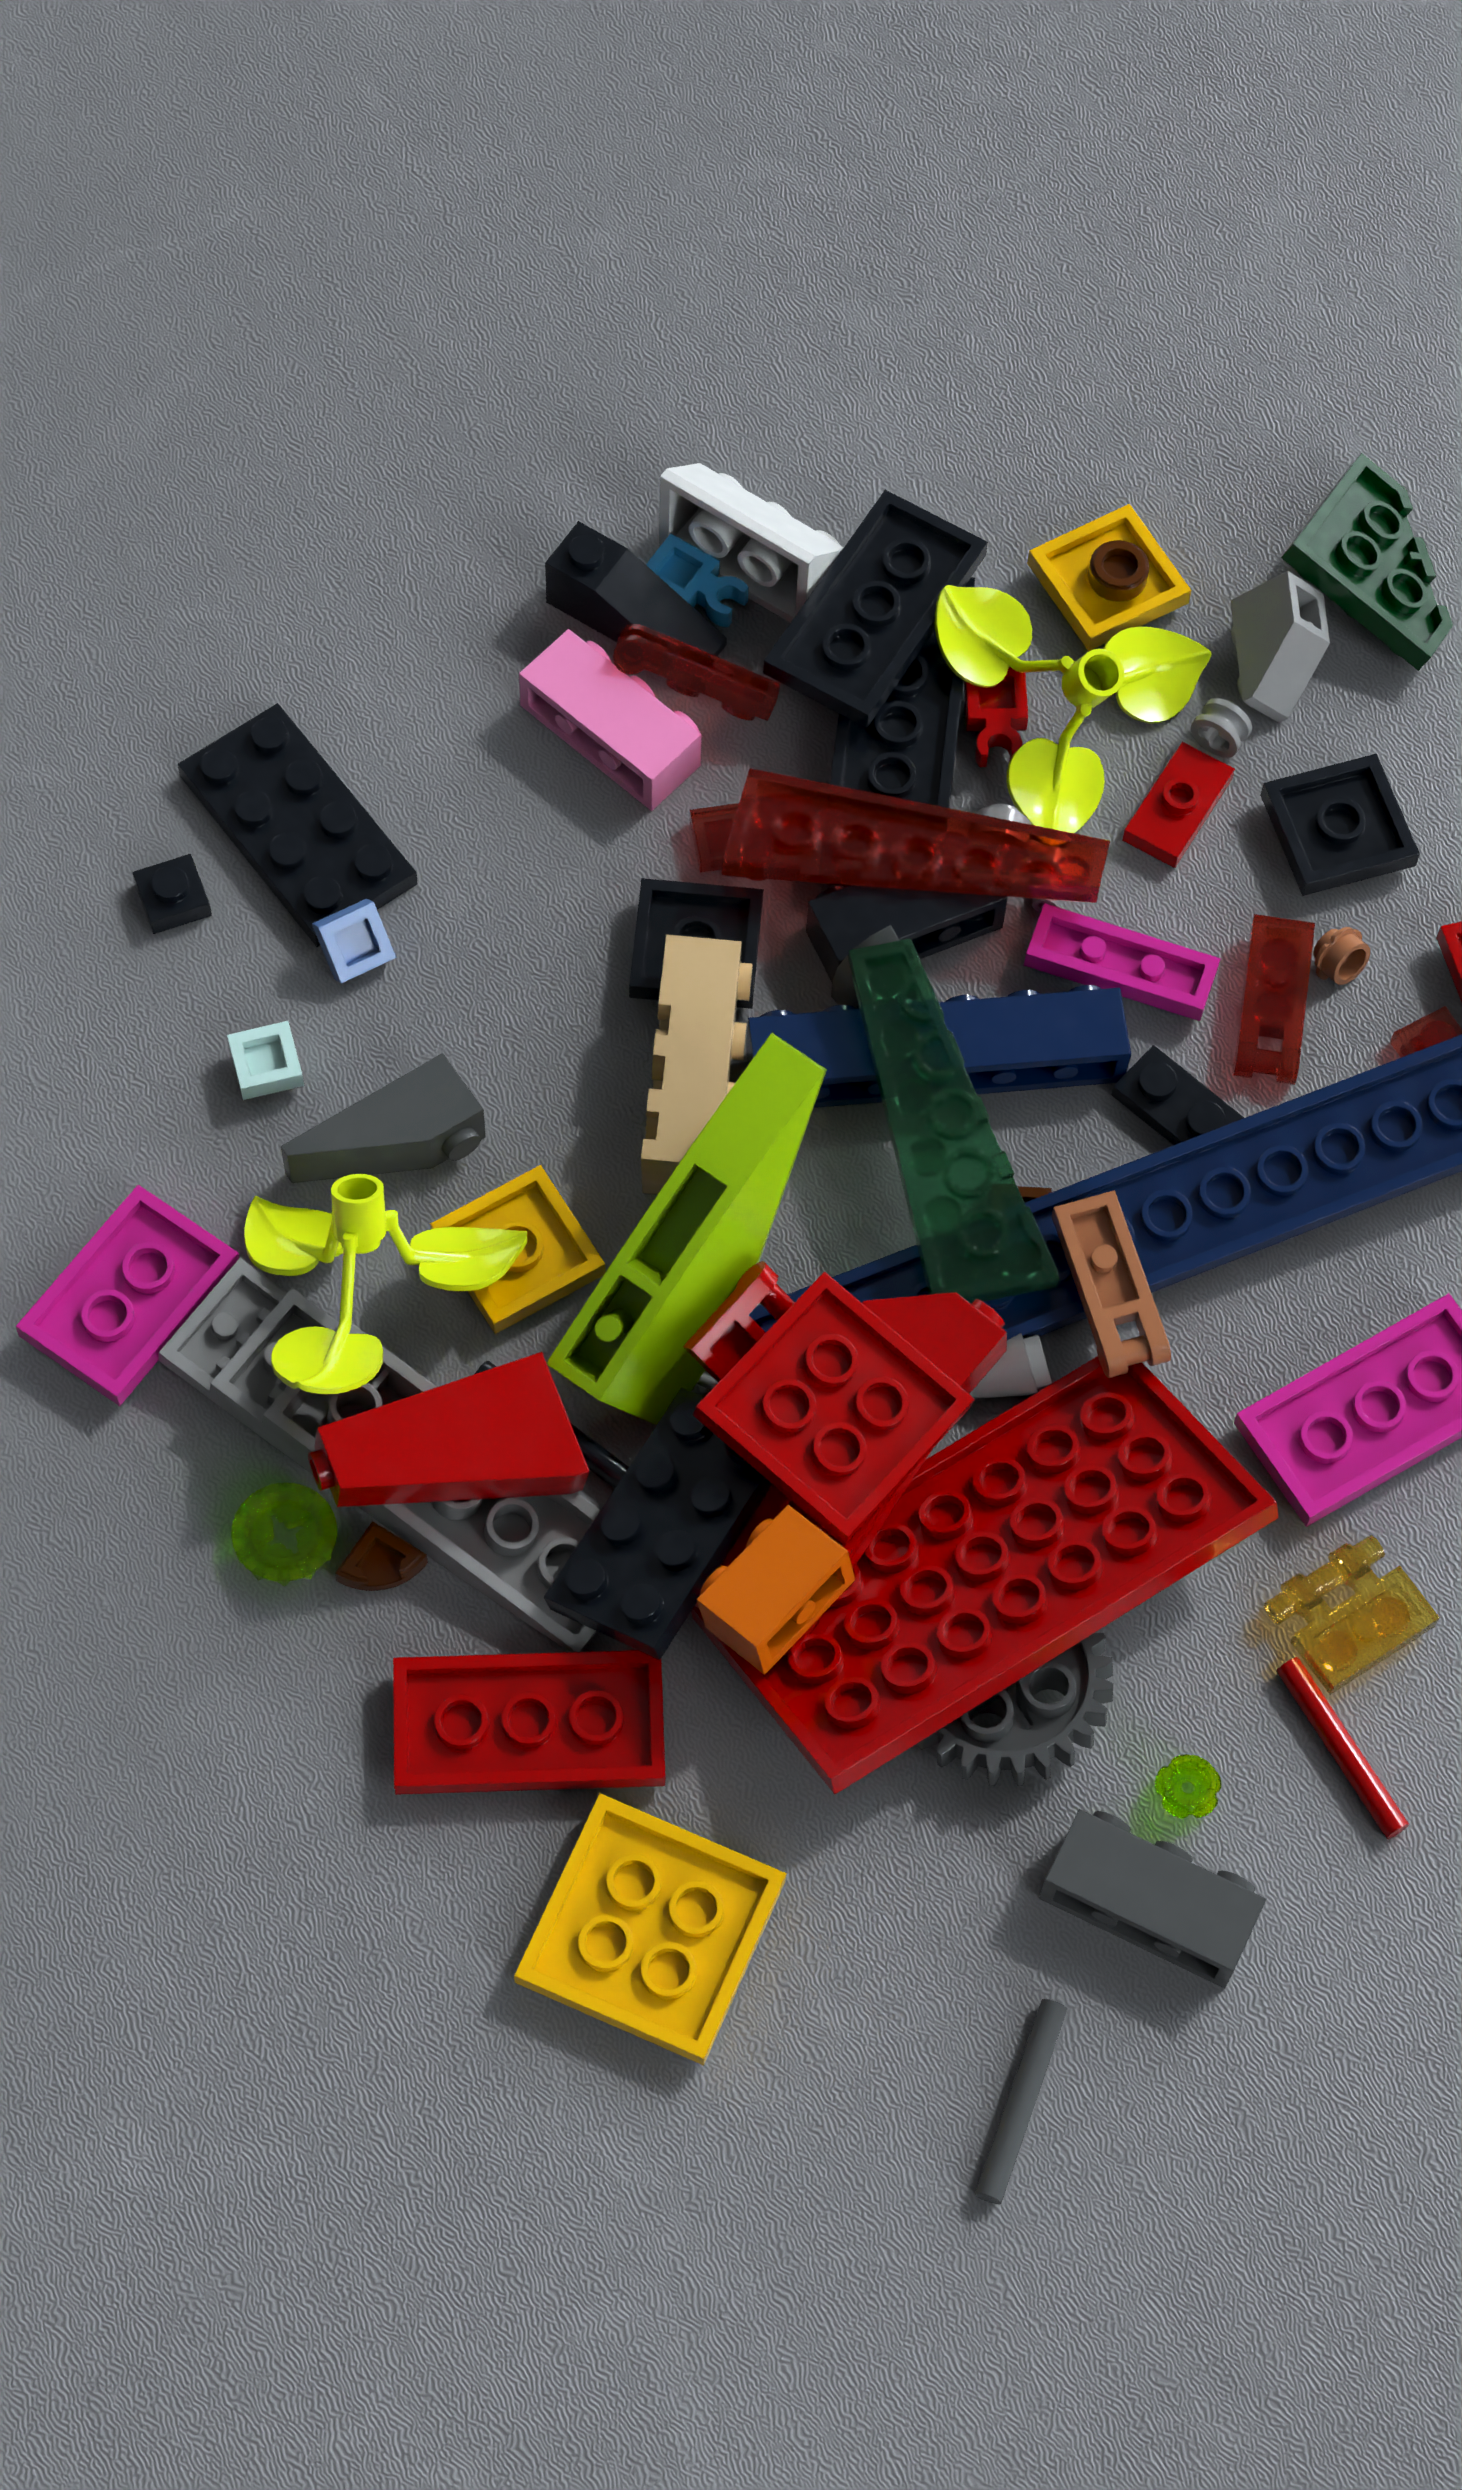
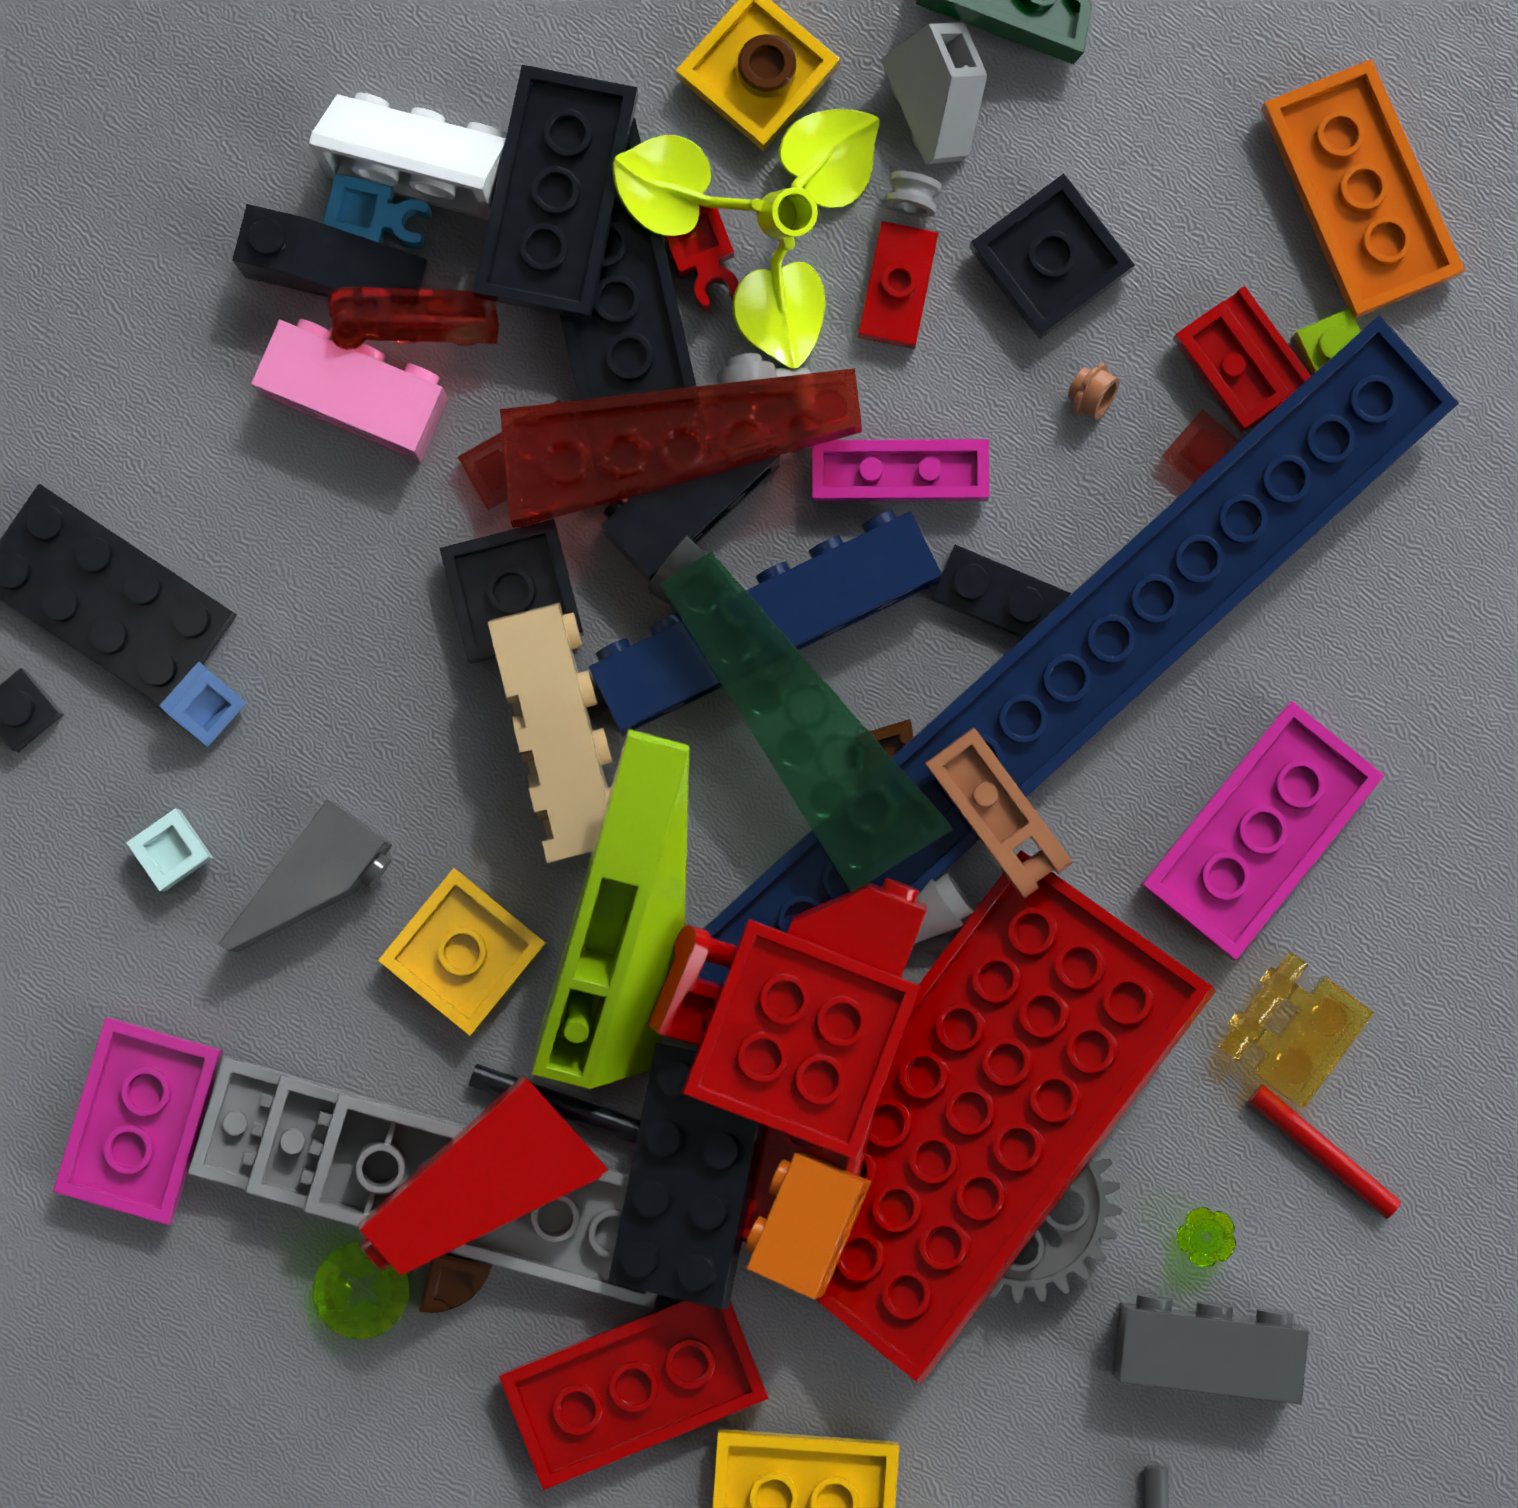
camera: 15 degrees left, 20 degrees up
neon yellow plant [244,1174,527,1394] -> none
clear red plate [1233,914,1315,1085] -> none

